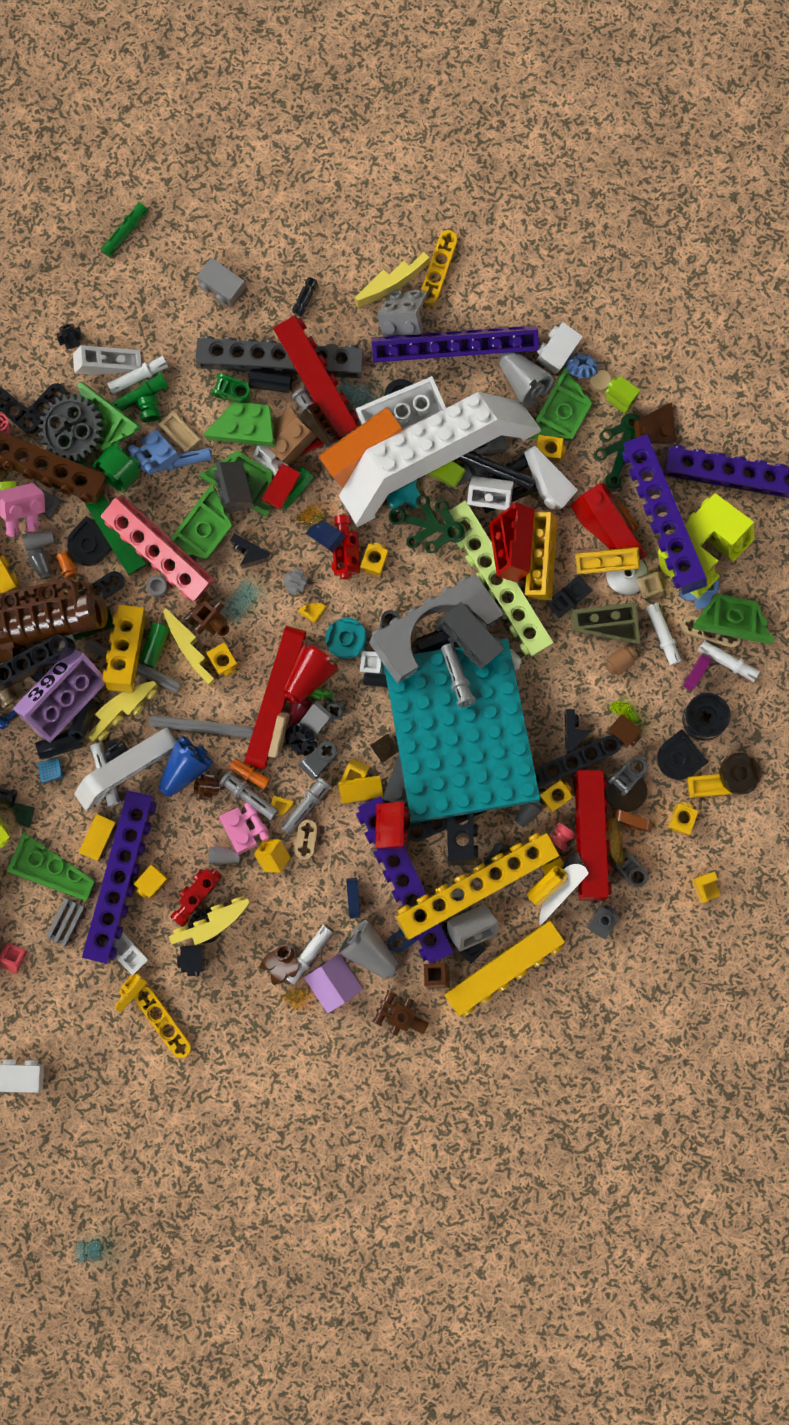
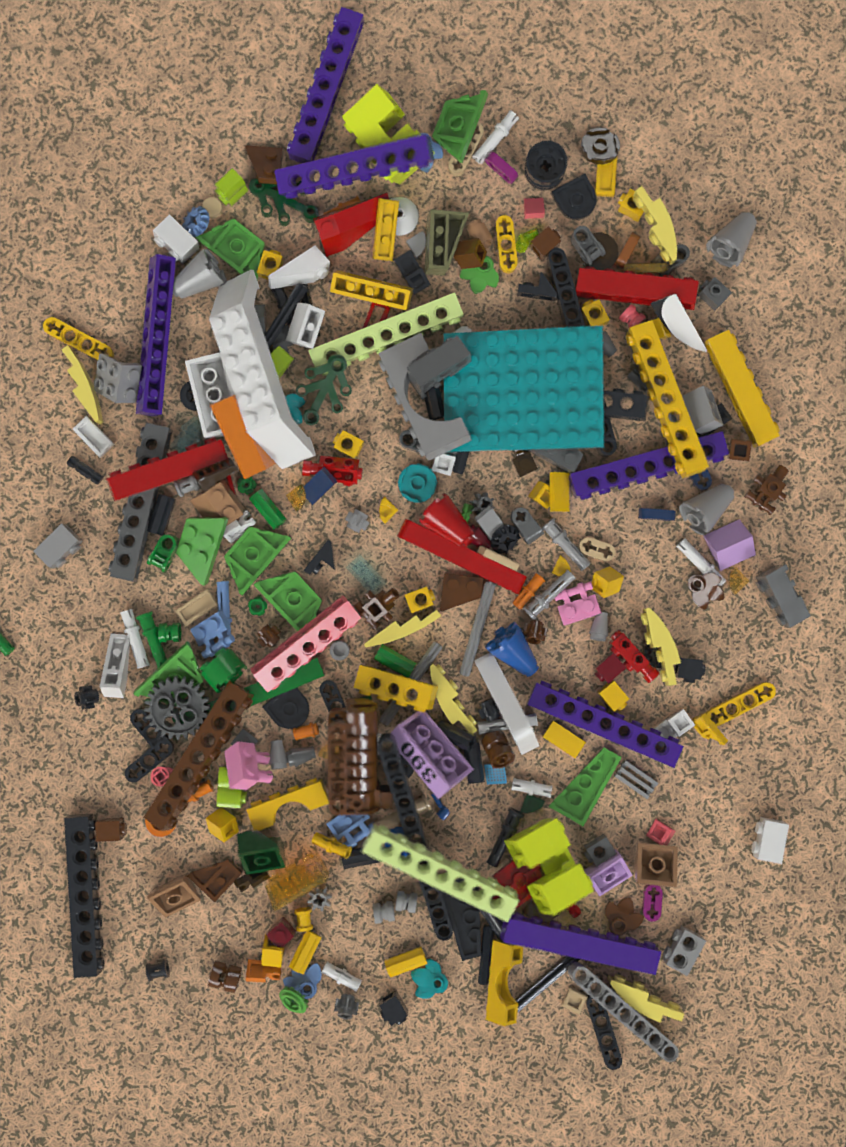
camera: 80 degrees left, 5 degrees up
dark grey slope [213,462,254,513] -> none
red tile [262,463,301,510] -> none
red slope [375,802,408,850] -> none
light grey pin [441,643,476,708] -> none
red wedge [489,502,535,582] -> none
yellow axle [527,866,568,906] -> none
tan tile [636,571,664,598] -> none
white pin [646,603,682,666] -> none
yellow panel [691,872,720,903] -> none
none -> white tile [73,416,115,458]
none -> green plate [237,477,256,495]
none -> green plate [248,597,267,616]
none -> reddish brown gear [257,624,281,648]
none -> light grey tile [406,231,426,259]
none -> reddish brown wing [440,574,483,611]
none -> reddish brown brick [453,238,487,269]
none -> bright green plate [460,256,499,294]
none -> reddish brown wheel [481,731,515,769]
none -> yellow beam [495,215,518,273]
none -> white pin [511,778,553,798]
none -> coral slope [524,198,545,219]
none -> dark red brick [593,652,626,683]
none -> light yellow slope [633,186,677,265]
none -> light grey cone [706,212,757,267]
none -> dark grey wedge [755,564,811,628]

